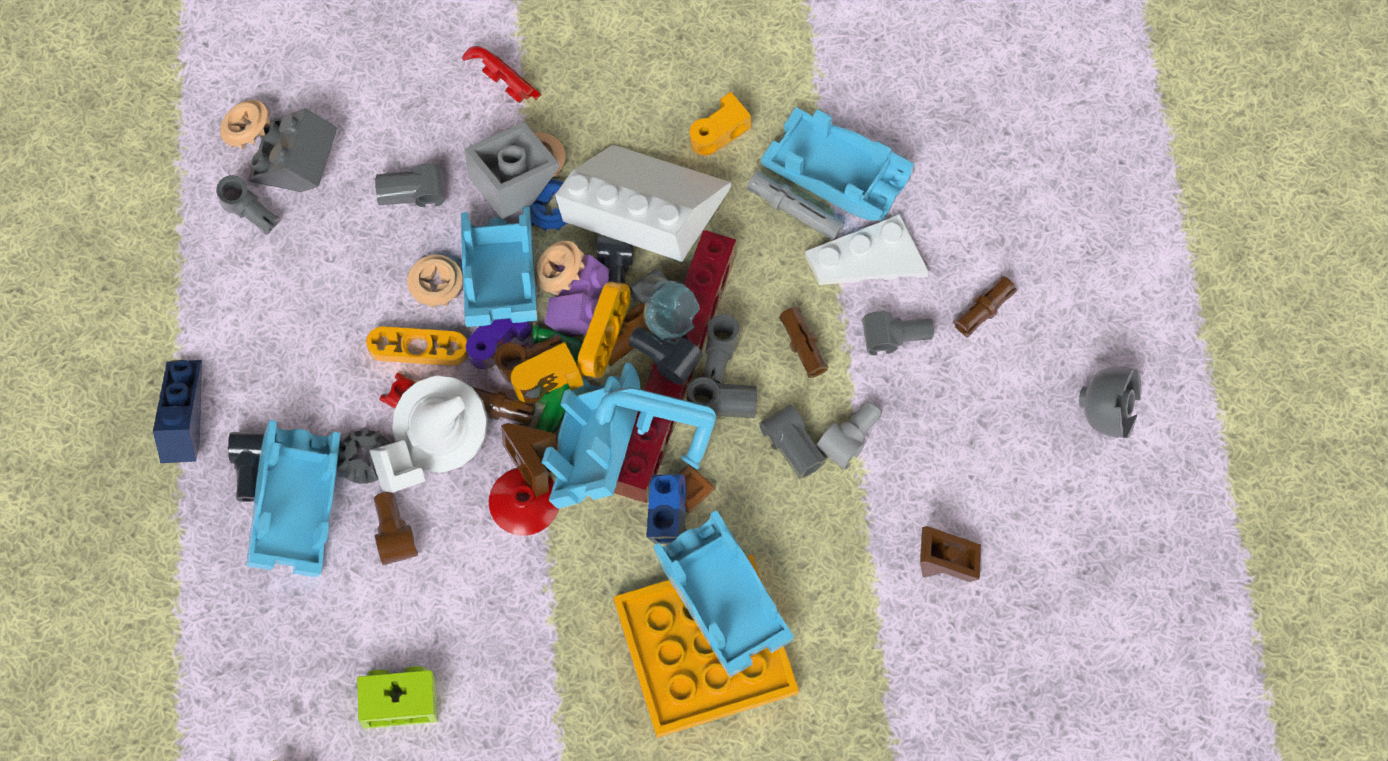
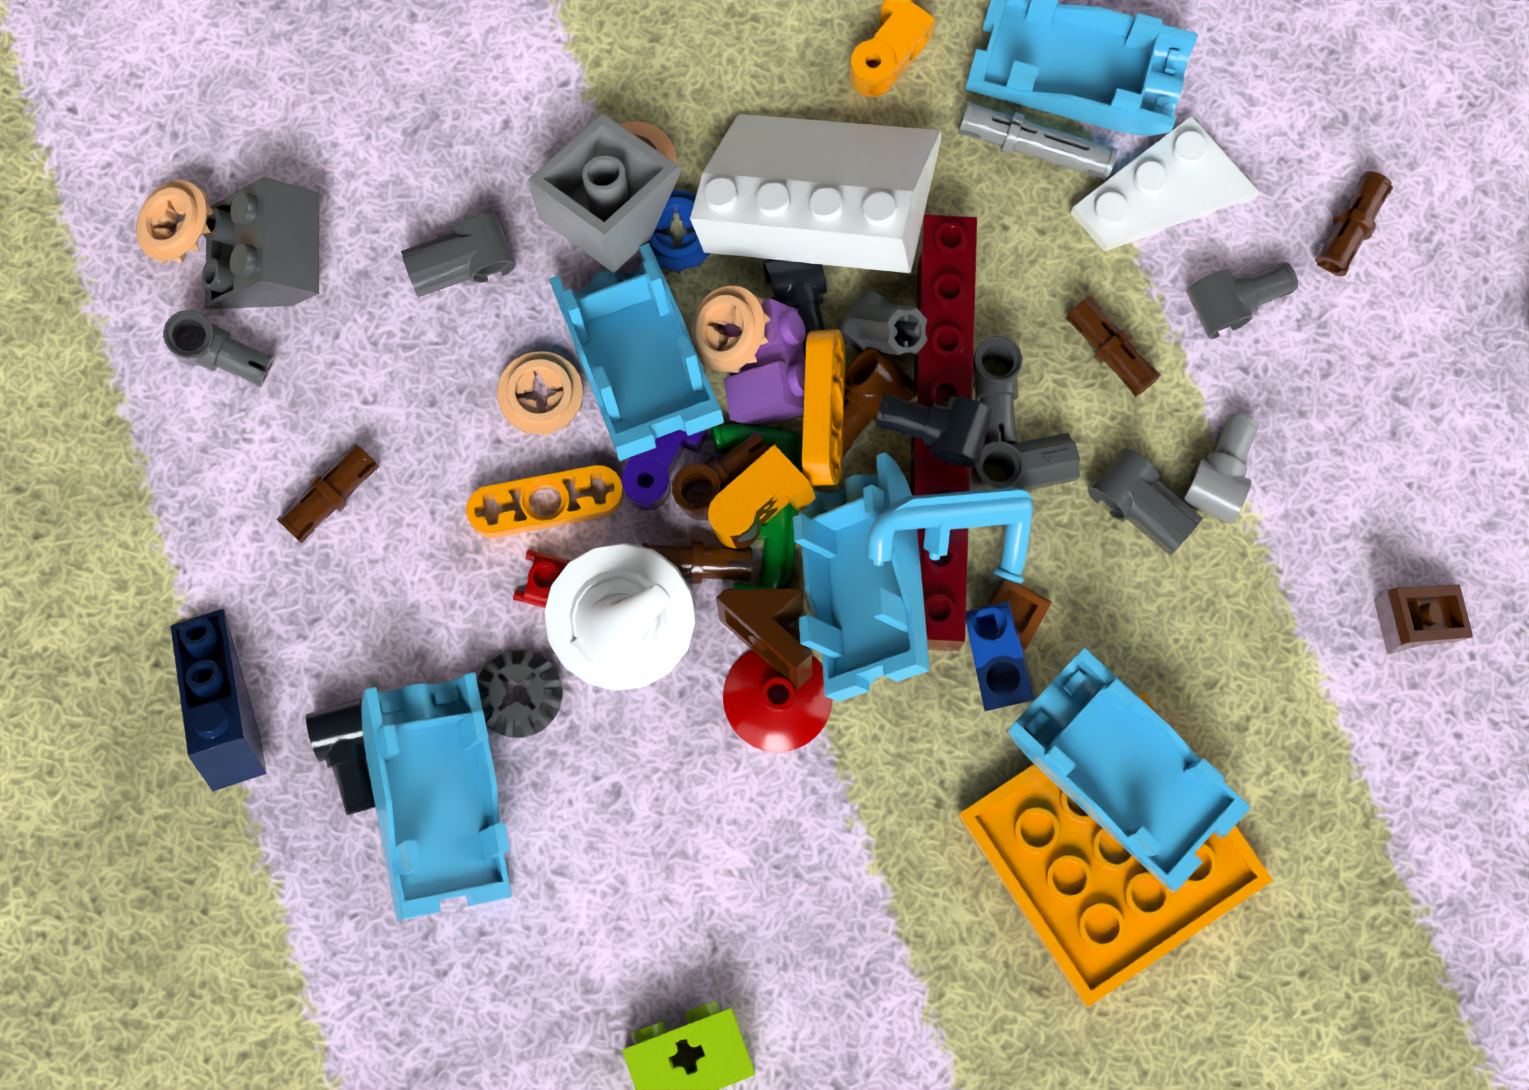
camera: 20 degrees left, 10 degrees up
white panel [370,440,425,493] -> none
reddish brown pin [374,492,418,566] -> none
red piece [462,46,541,103] -> none
clear light blue hair [643,282,699,340] -> none
none -> reddish brown pin [276,443,380,544]

